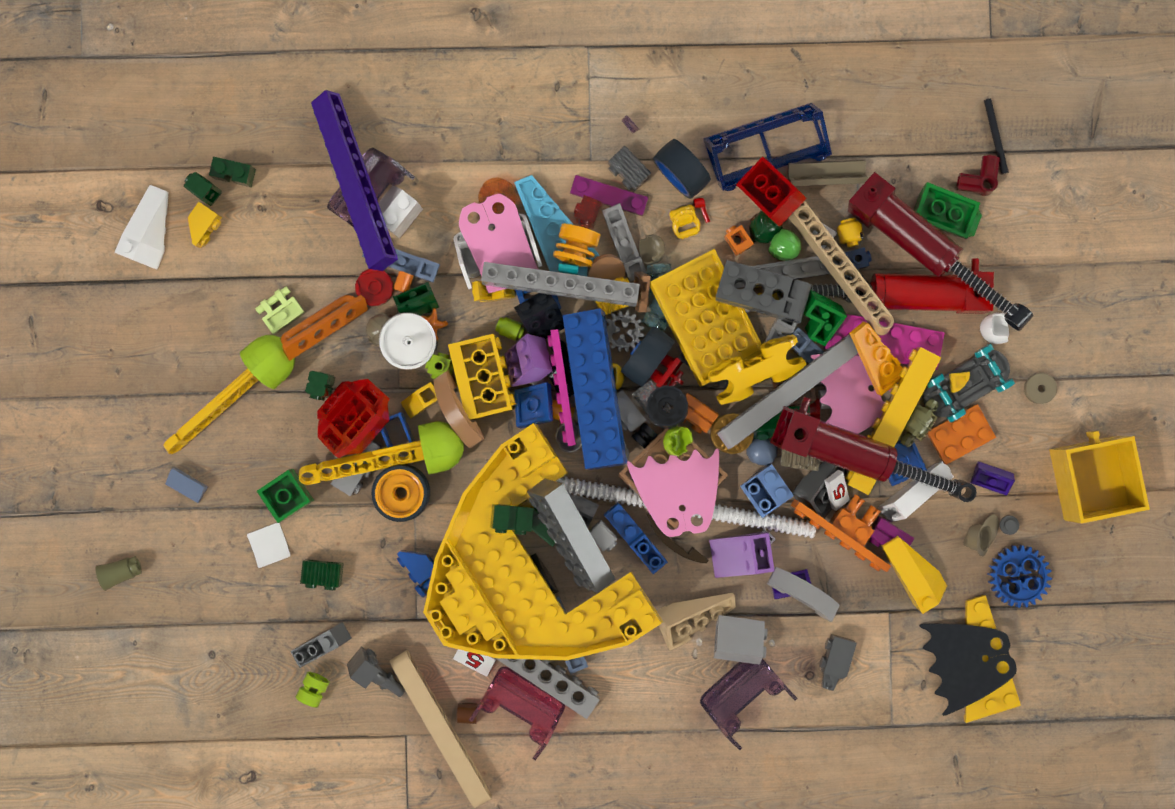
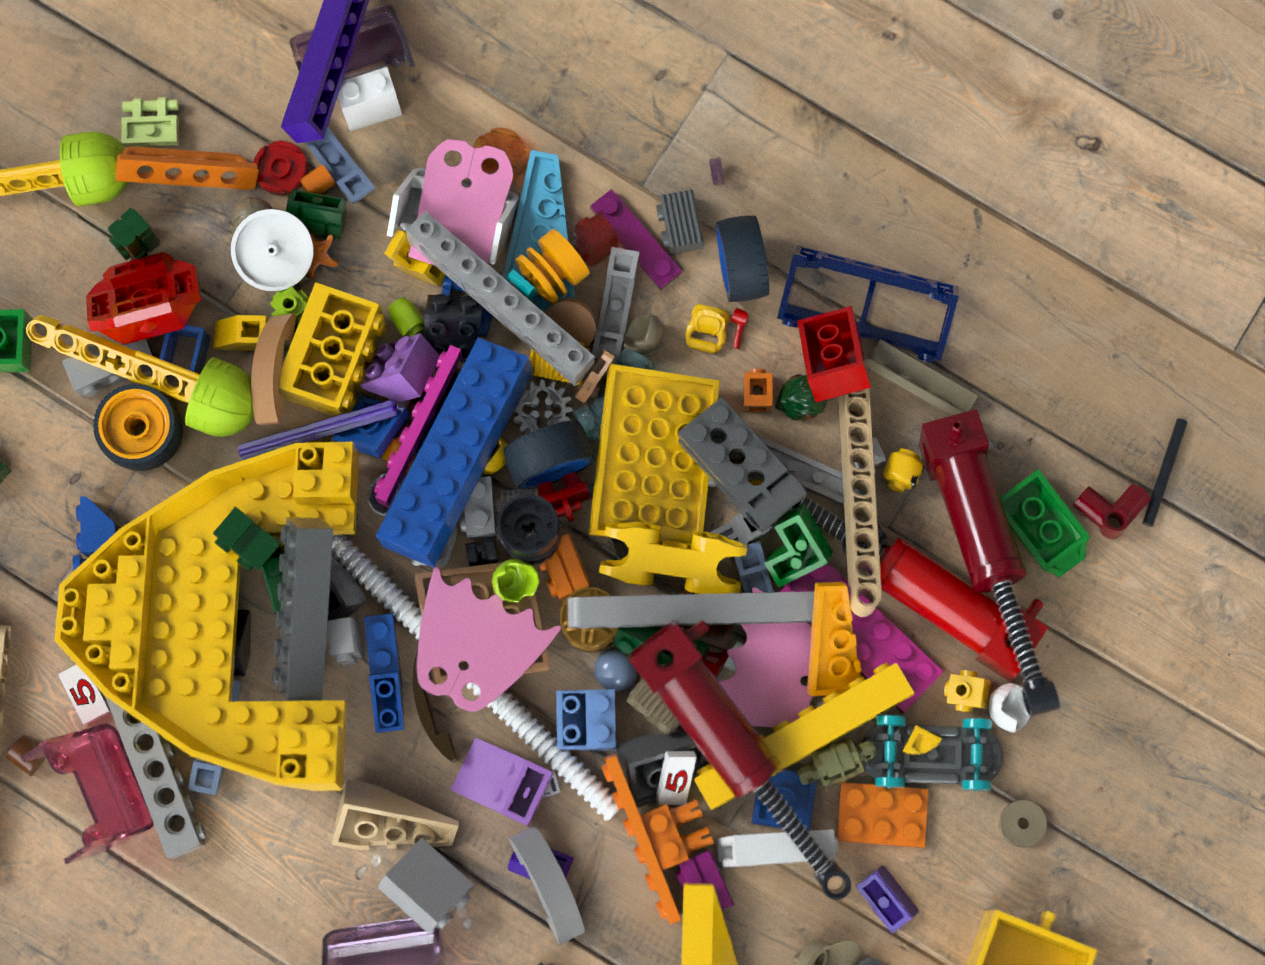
camera: 35 degrees right, 10 degrees down
bright green hair [768,229,801,261] -> none
dark blue brick [844,247,872,270] -> none
none -> dark purple axle [238,400,398,460]
none -> yellow brick [944,670,992,713]

